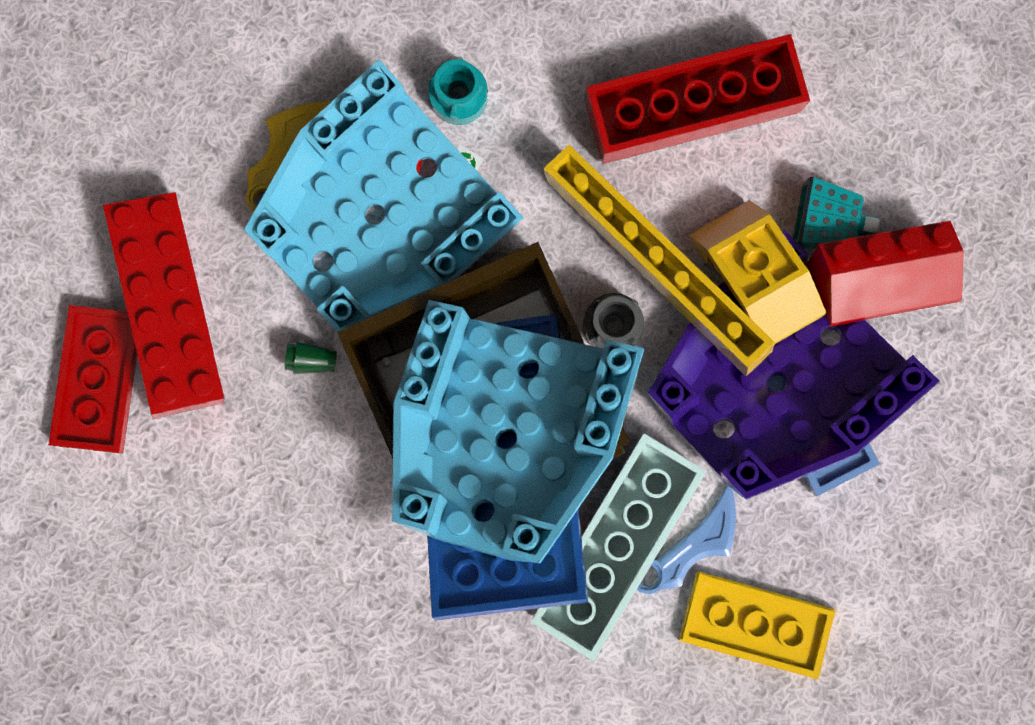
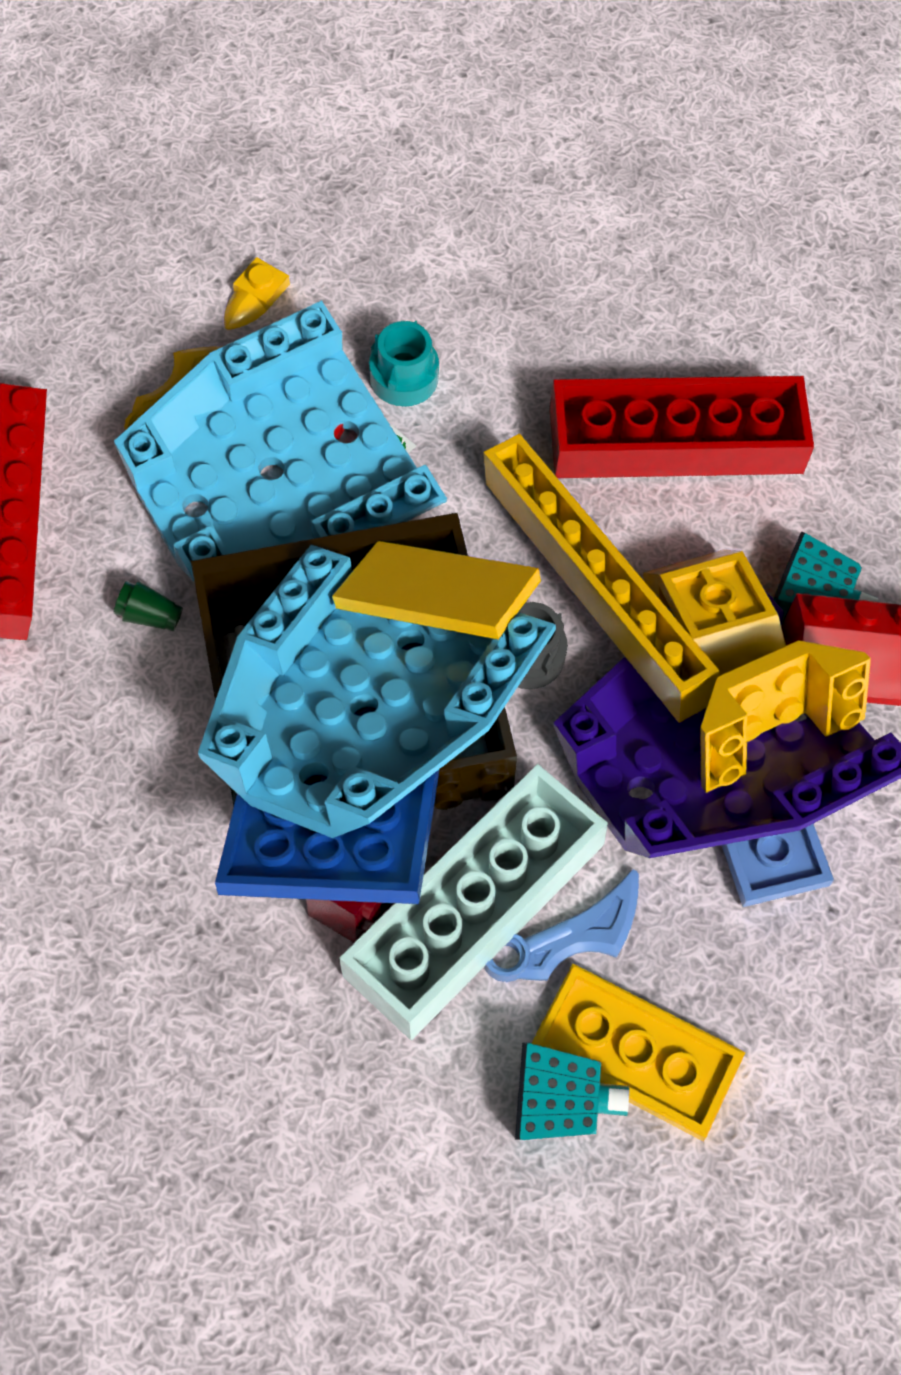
camera: 10 degrees right, 20 degrees down
none -> yellow plate [224,257,290,330]
none -> yellow tile [332,541,541,640]
none -> teal torso [515,1043,629,1140]
none -> yellow slope [700,640,871,793]

